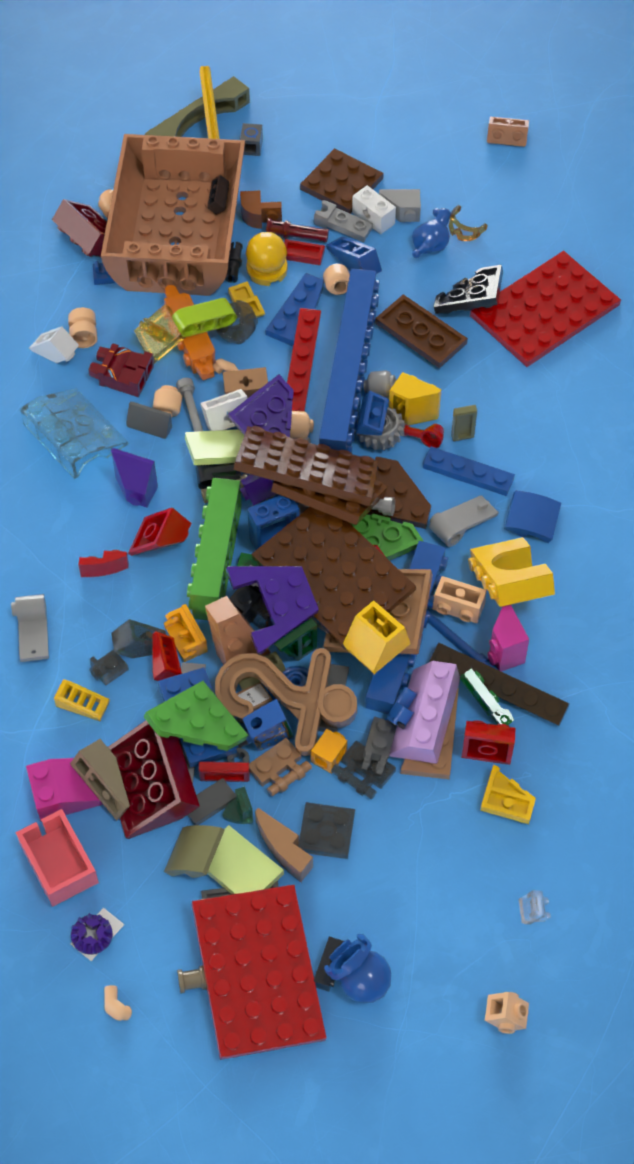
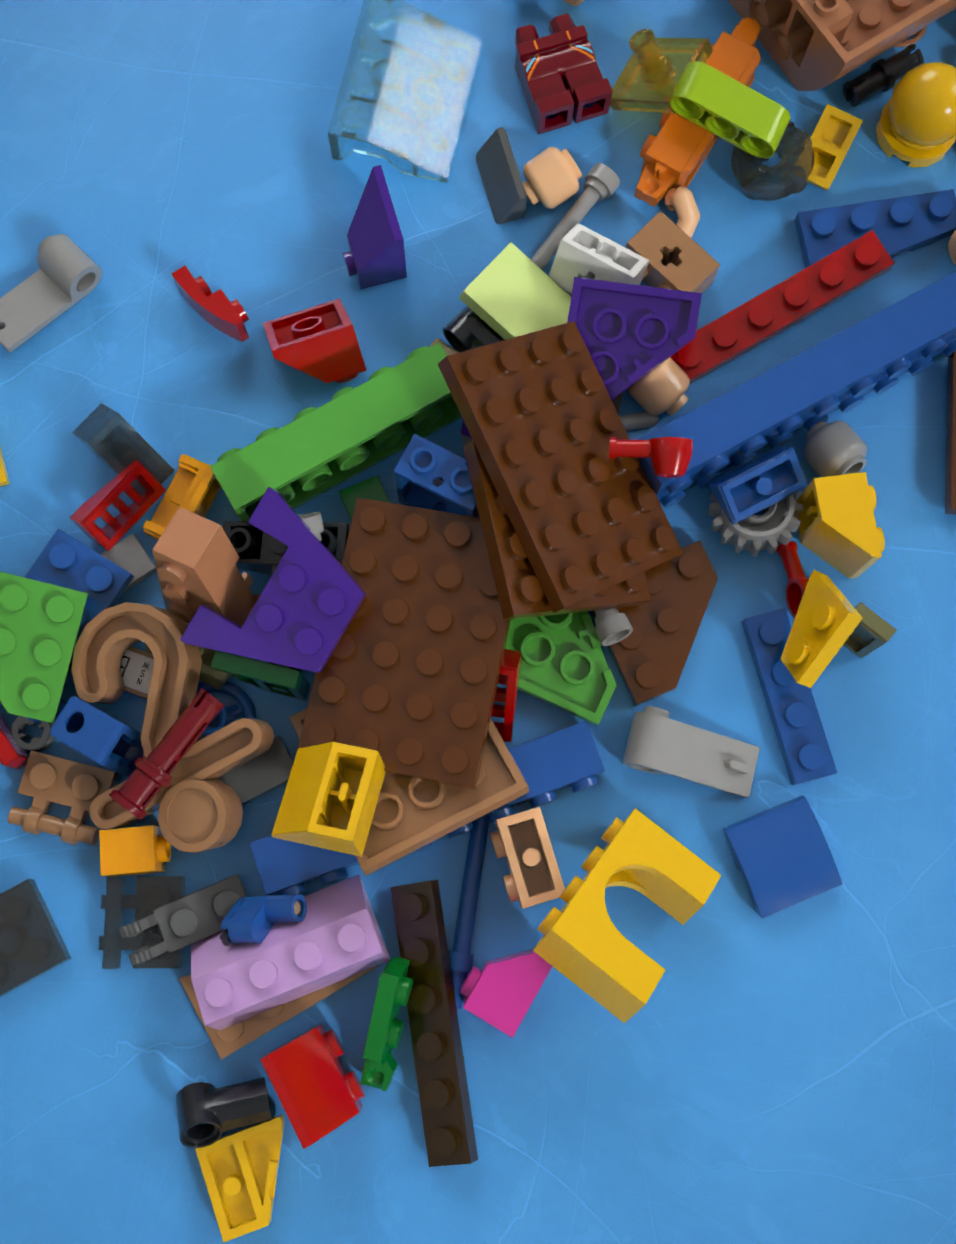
camera: 50 degrees right, 20 degrees up
clear smoke bracket [89,649,129,686] -> none
none -> dark red pin [109,688,224,820]
none -> black piece [176,1077,272,1148]
none -> red bar [609,437,694,478]
none -> yellow wing [780,570,863,688]

